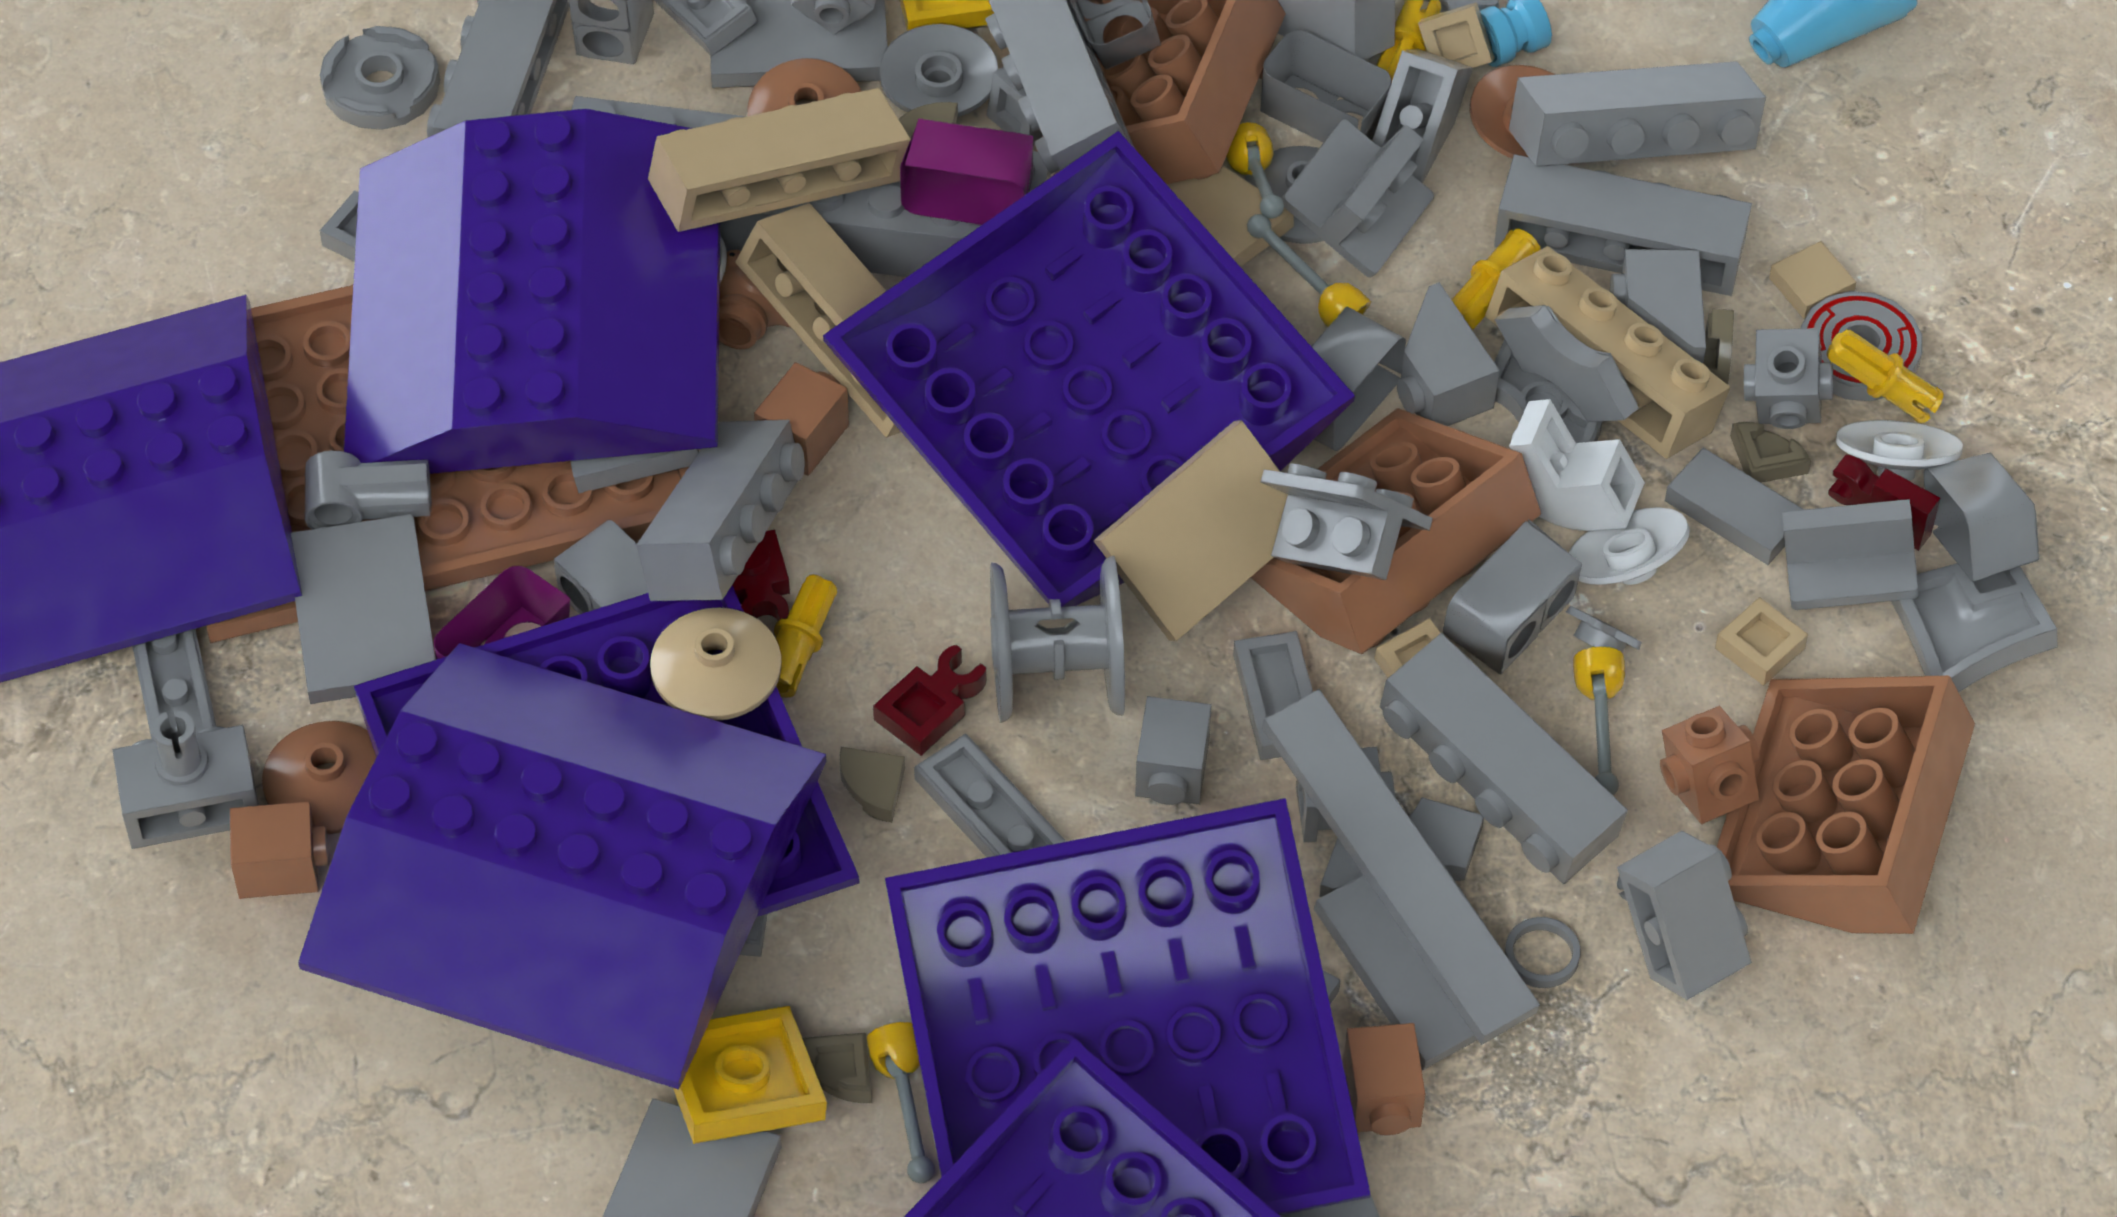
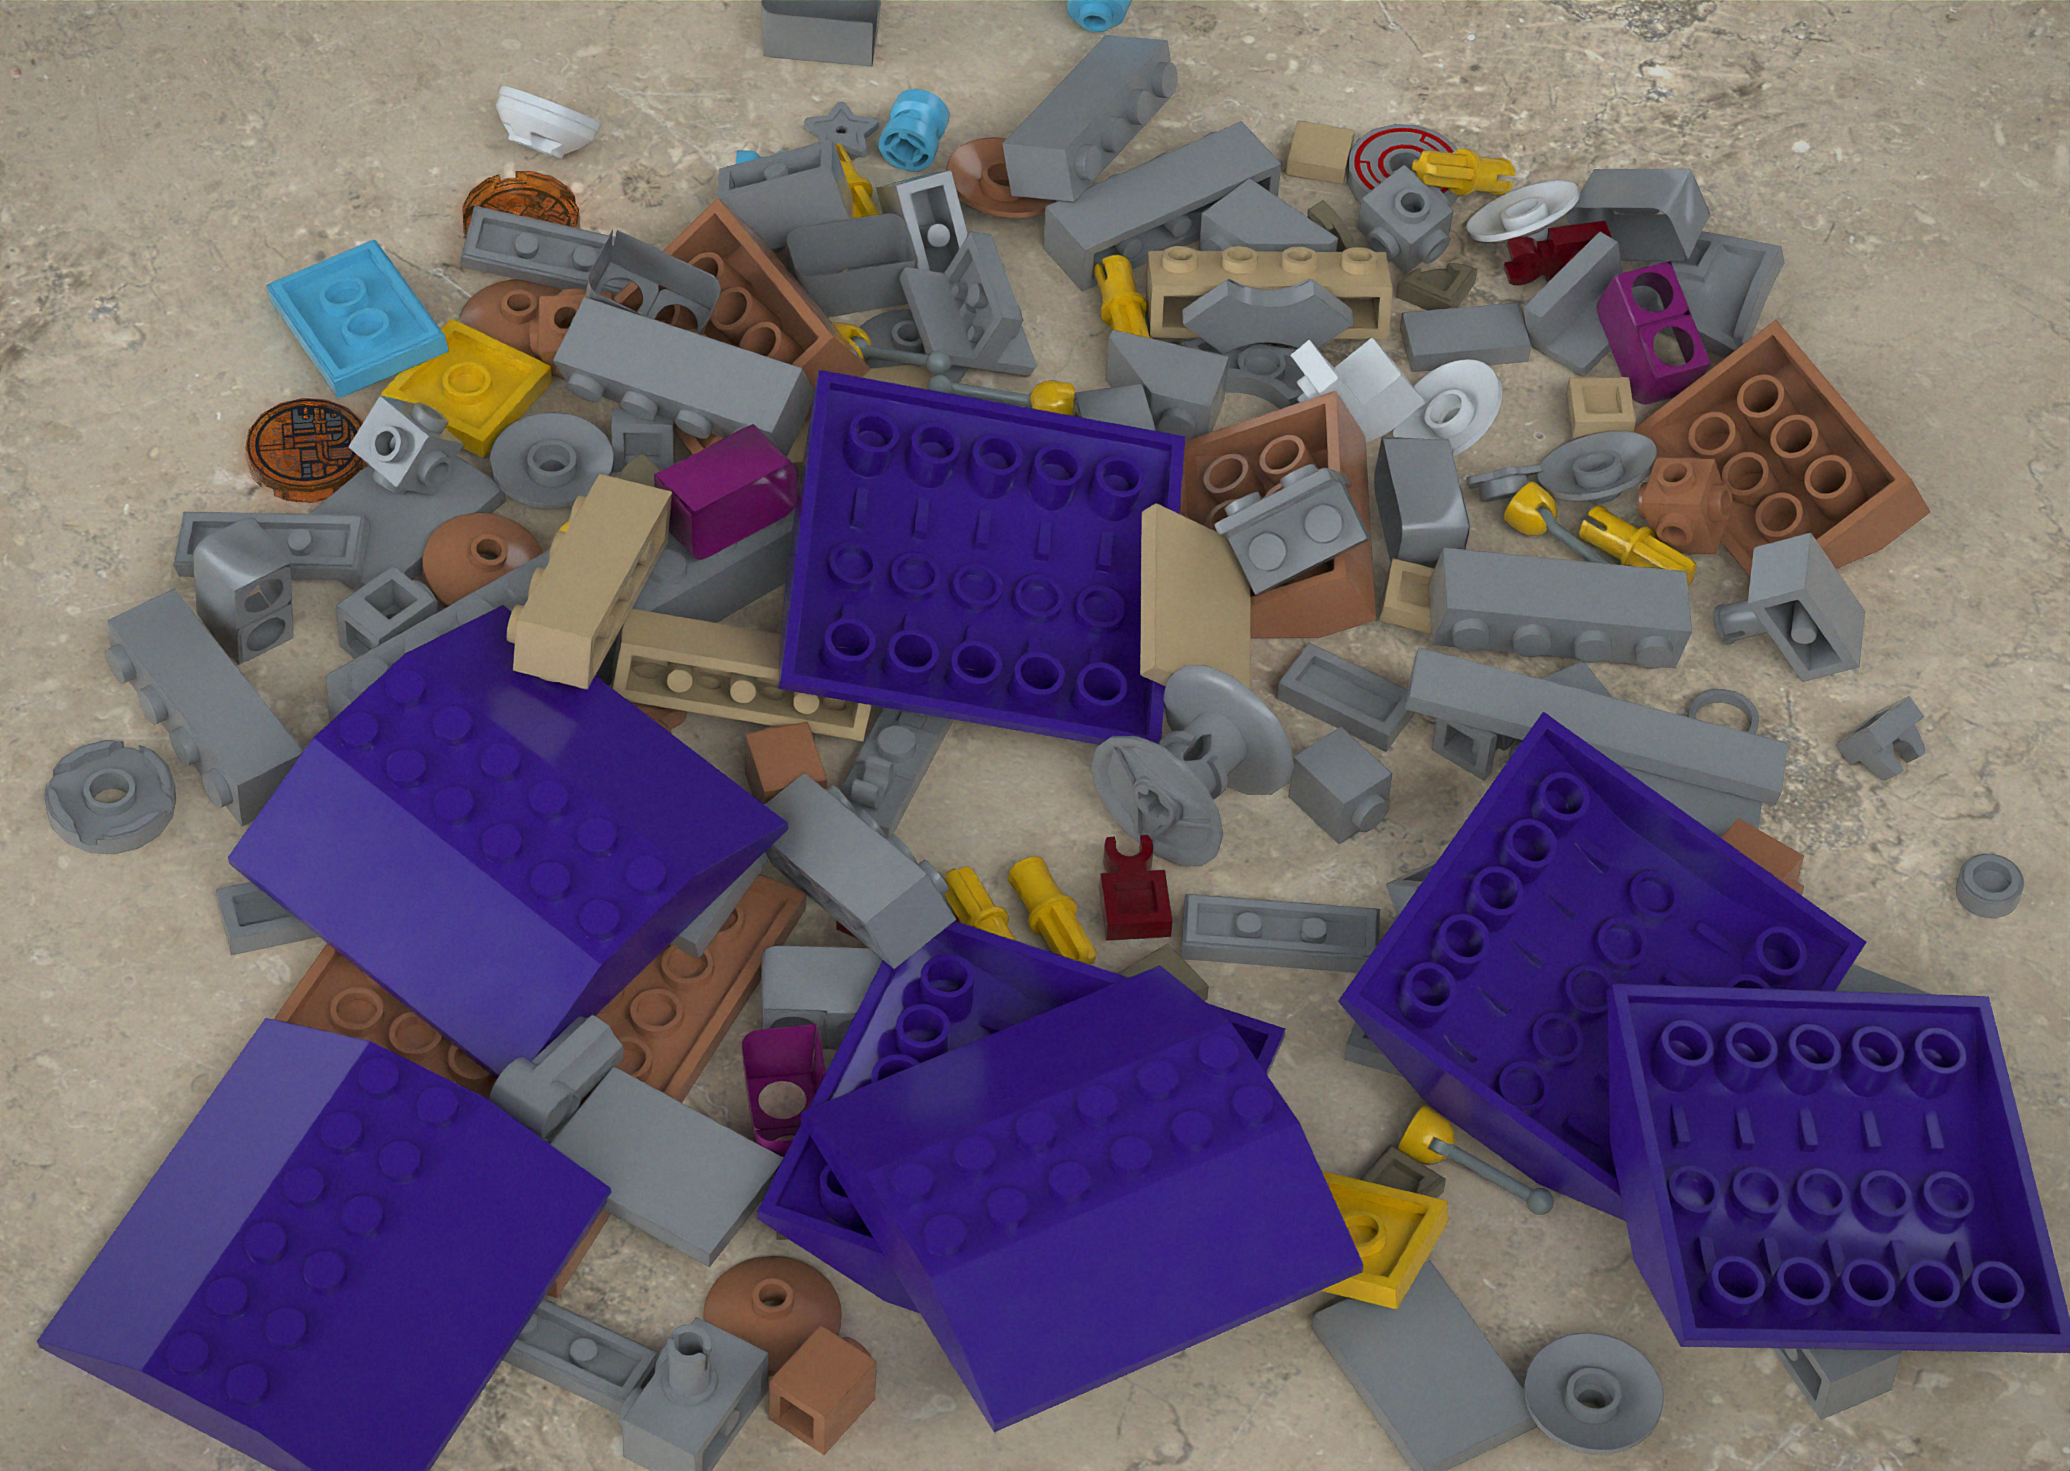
camera: 50 degrees left, 5 degrees down
tan dish [650,608,781,720] -> none
tan plate [1418,2,1495,68] -> none
none -> light grey brick [336,565,438,658]
none -> light grey plate [840,708,954,838]
none -> yellow axle [1007,856,1096,965]
none -> light grey dish [1537,431,1658,503]
none -> yellow axle [1579,505,1697,586]
none -> magenta piece [1596,261,1711,405]
none -> light grey tile [1836,696,1925,781]

